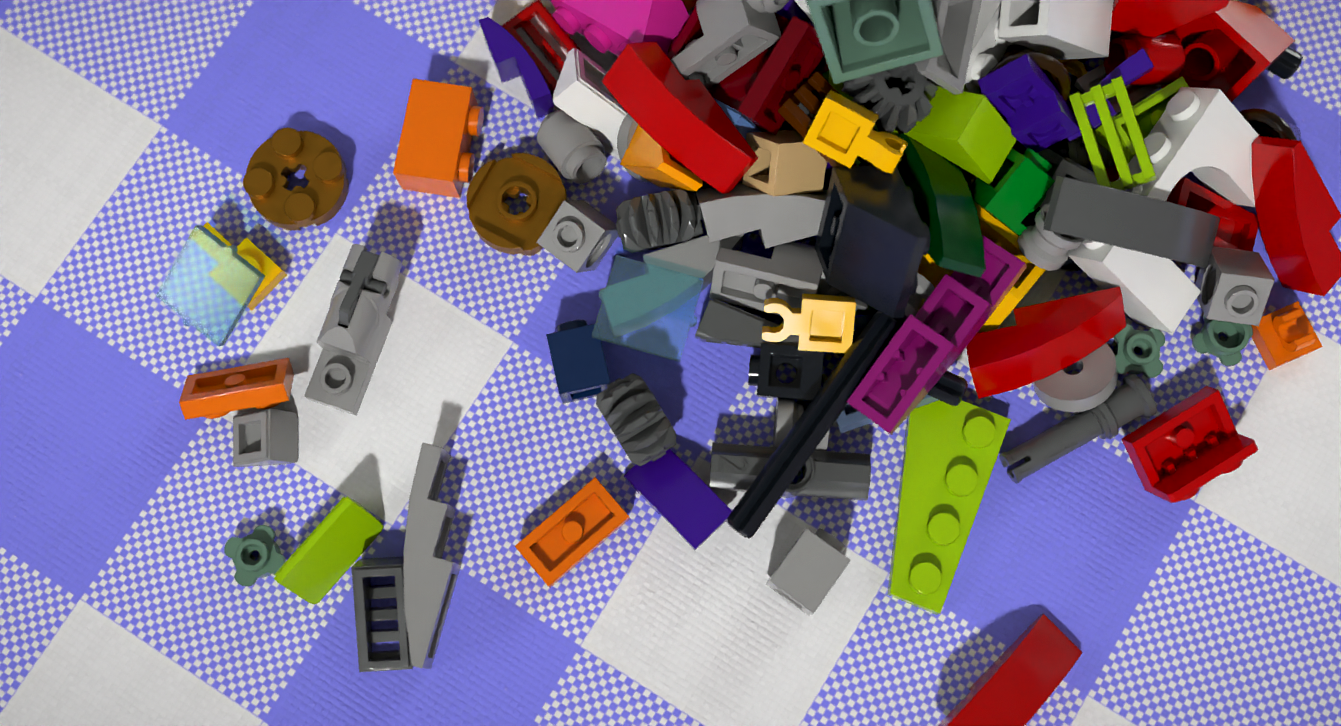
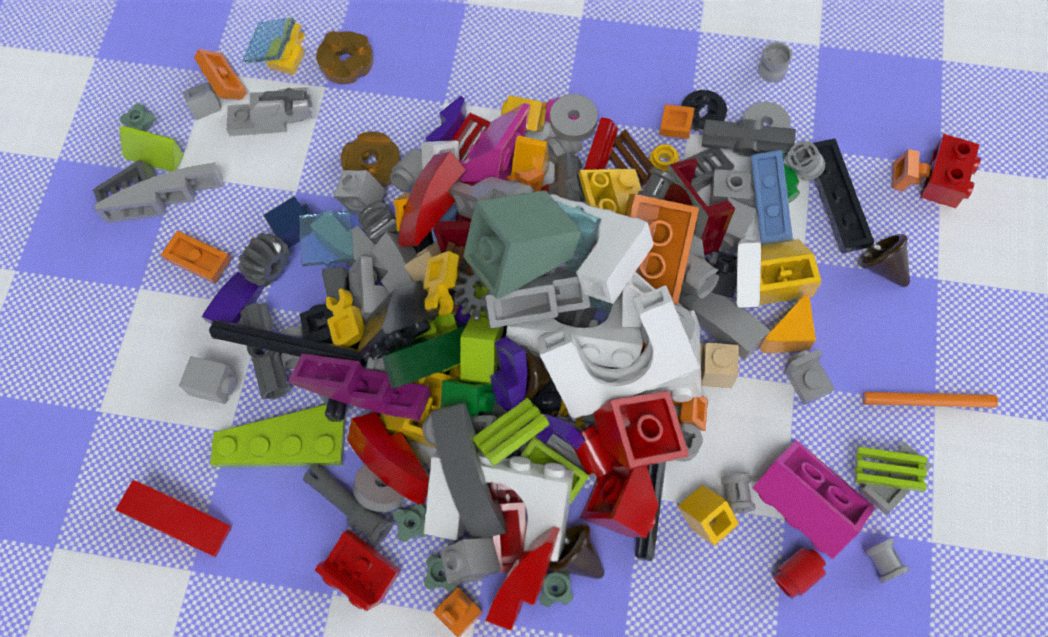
camera: 70 degrees right, 10 degrees down
orange brick [393,78,484,198] -> none

